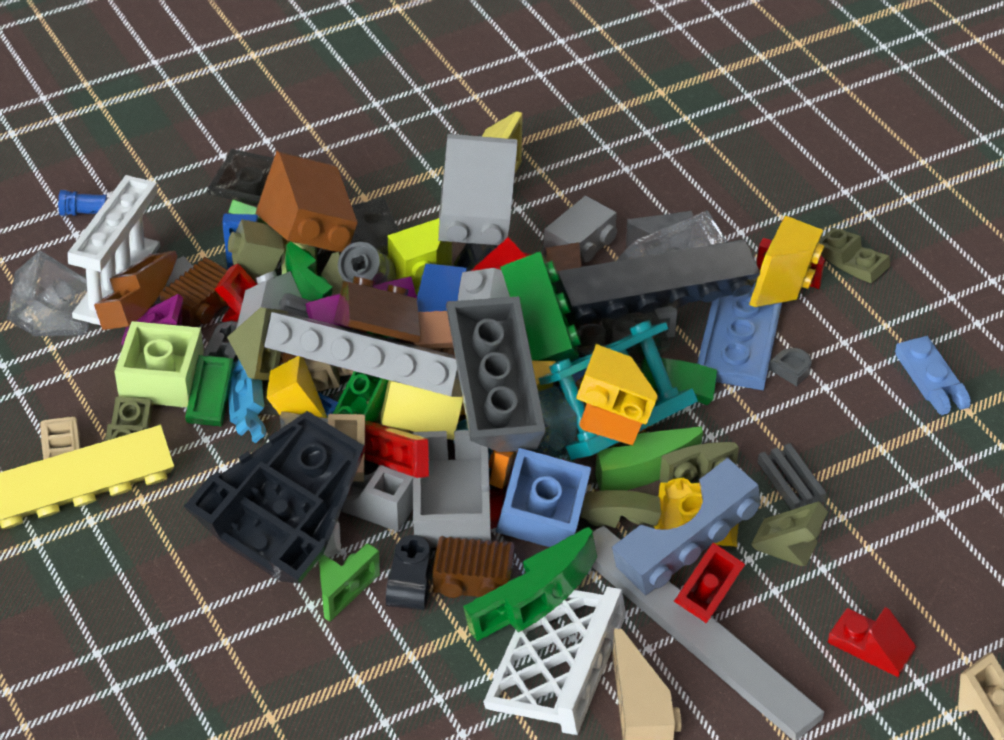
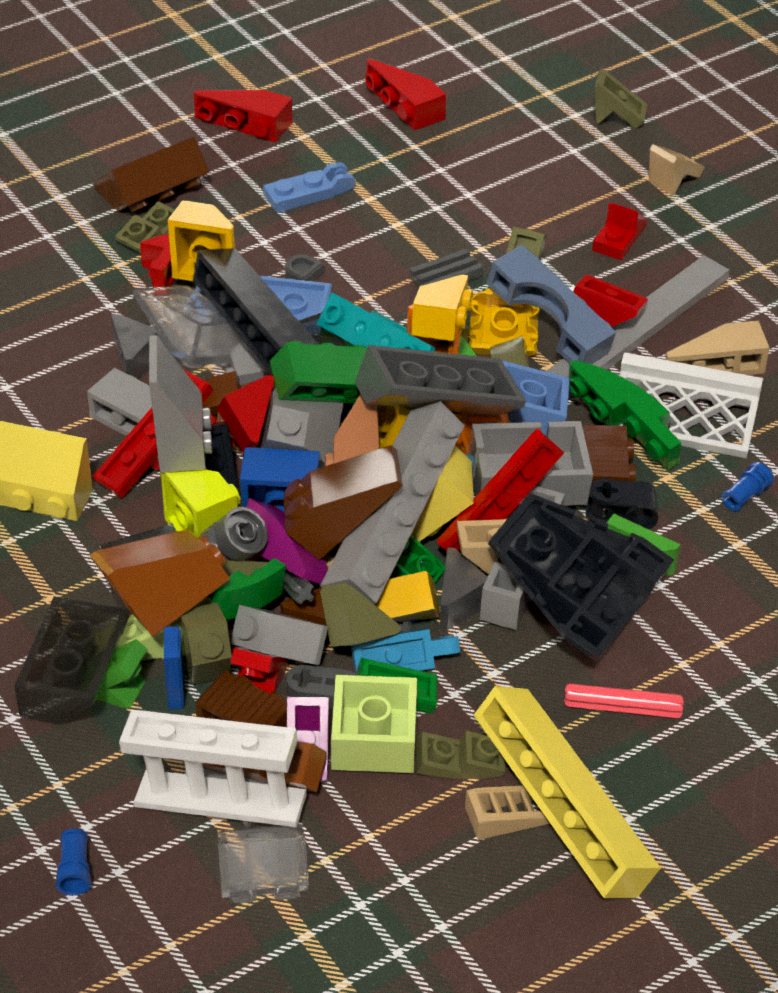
camera: 95 degrees left, 0 degrees up
none -> reddish brown slope [92,137,210,213]
none -> red tile [92,369,214,499]
none -> coral axle [564,683,684,719]
none -> blue pin [721,462,774,512]

